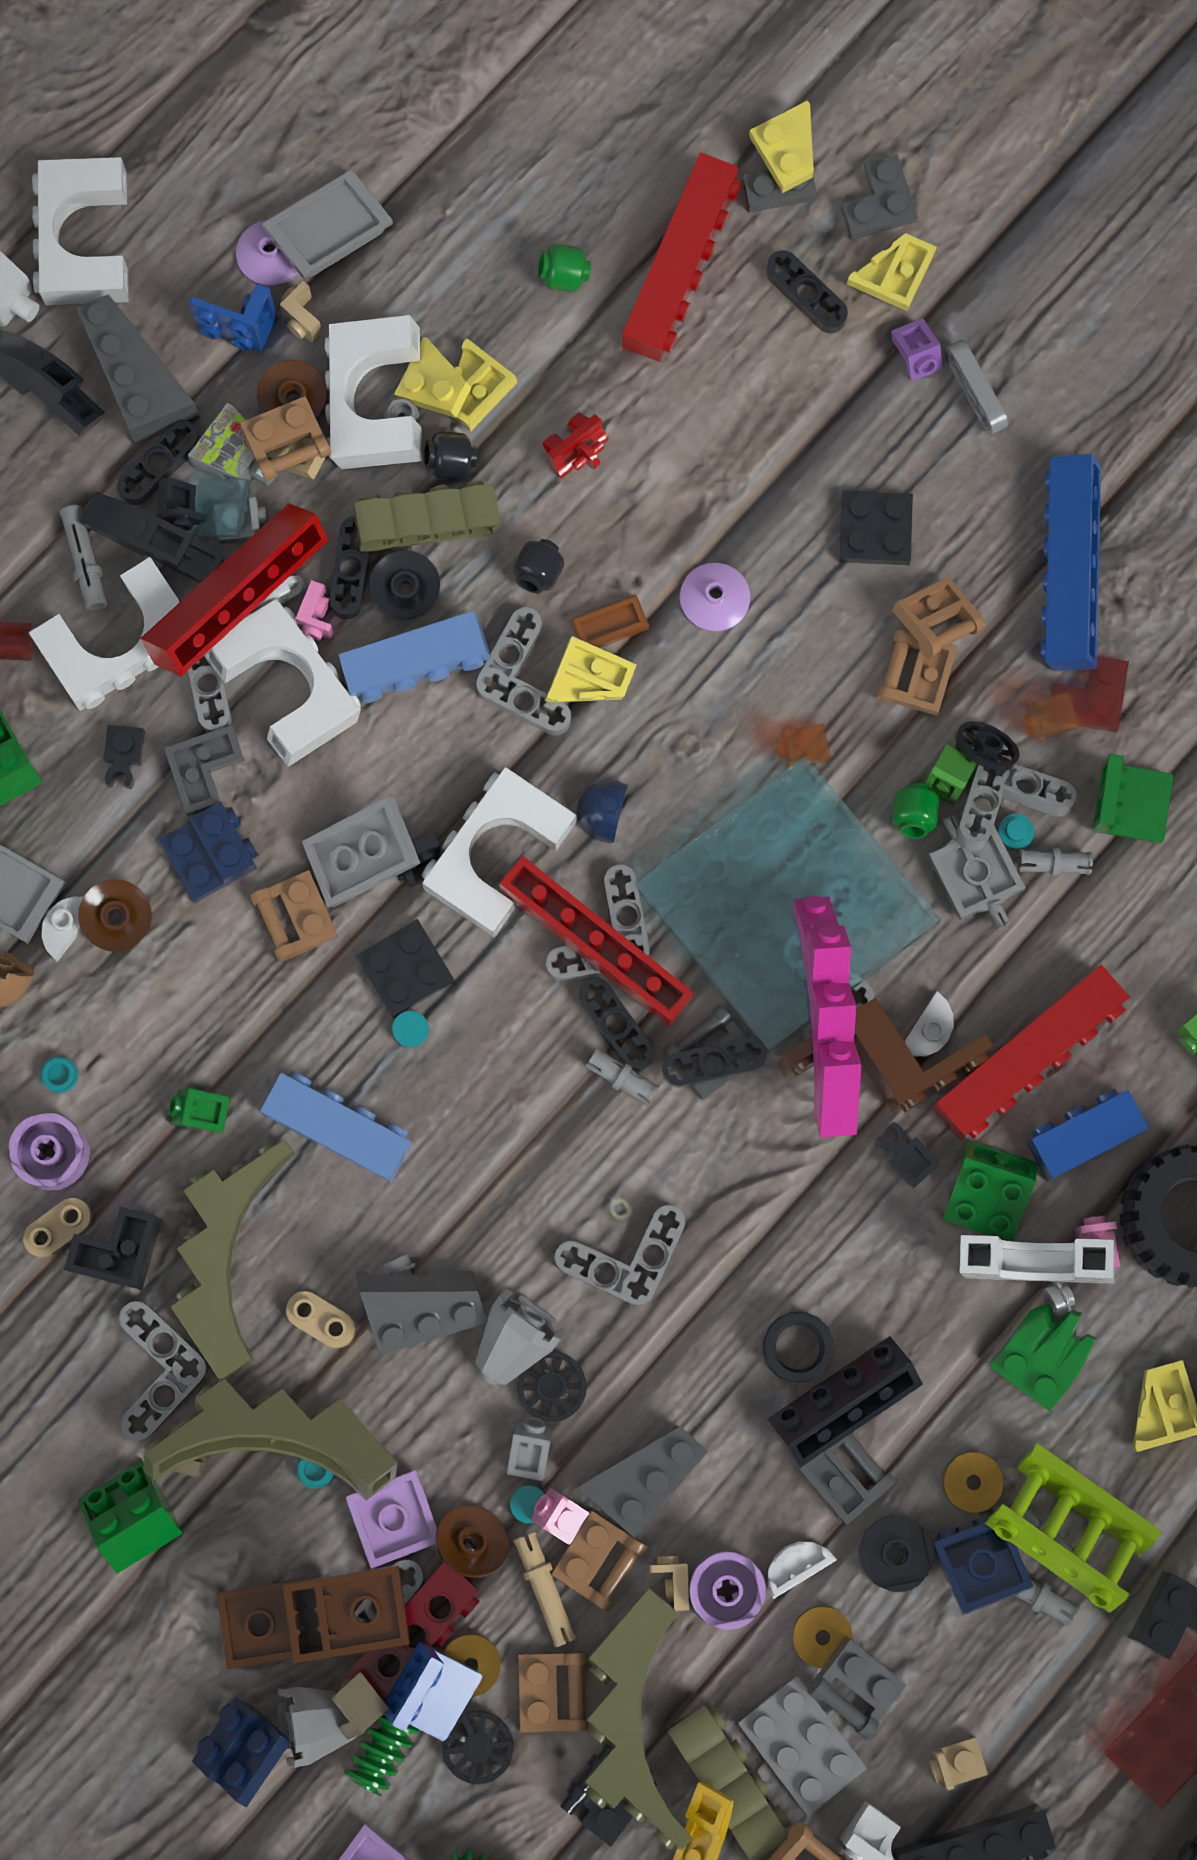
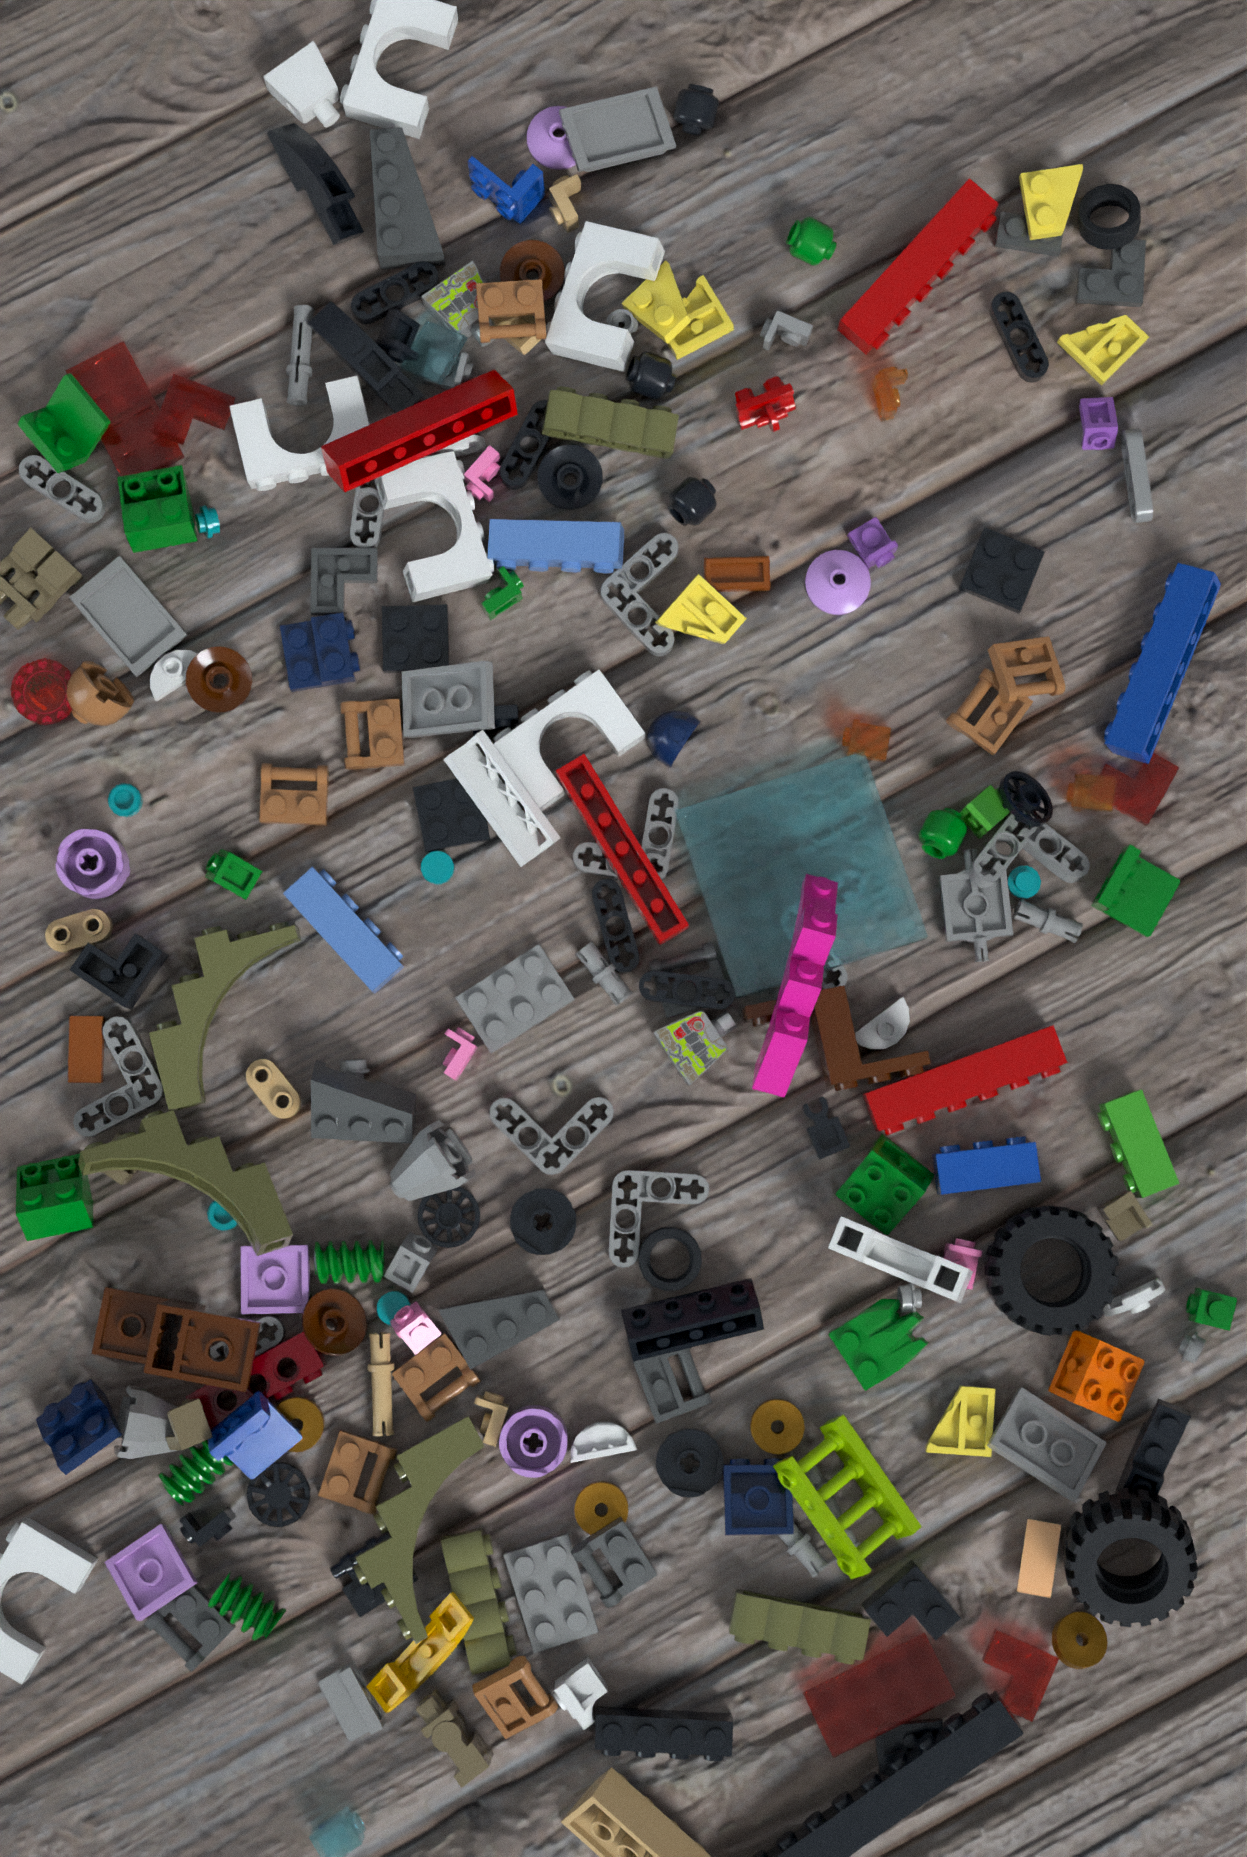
camera: 20 degrees right, 5 degrees up
black plate [103,725,145,789] -> none
tan bracket [929,1736,988,1791] -> none
none -> dark orange tile [68,1016,105,1083]
none -> black bracket [179,1507,236,1547]
none -> teal plate [195,505,220,539]
none -> medium nougat plate [259,763,329,826]
none -> green piece [314,1240,385,1284]
none -> black plate [382,604,449,673]
none -> white fence [443,730,560,867]
none -> bright pink bracket [443,1027,478,1081]
none -> light grey plate [455,944,575,1054]
none -> green bracket [481,566,524,621]
none -> black plate [510,1189,576,1255]
none -> light grey beam [609,1170,709,1268]
none -> torso [653,1010,737,1086]
none -> black head [673,84,719,136]
none -> olive brick [728,1589,871,1665]
none -> light grey bracket [760,310,813,351]
none -> medium lavender bracket [847,517,898,569]
none -> clear orange bracket [872,367,908,421]
none -> black tyre [1078,184,1141,250]

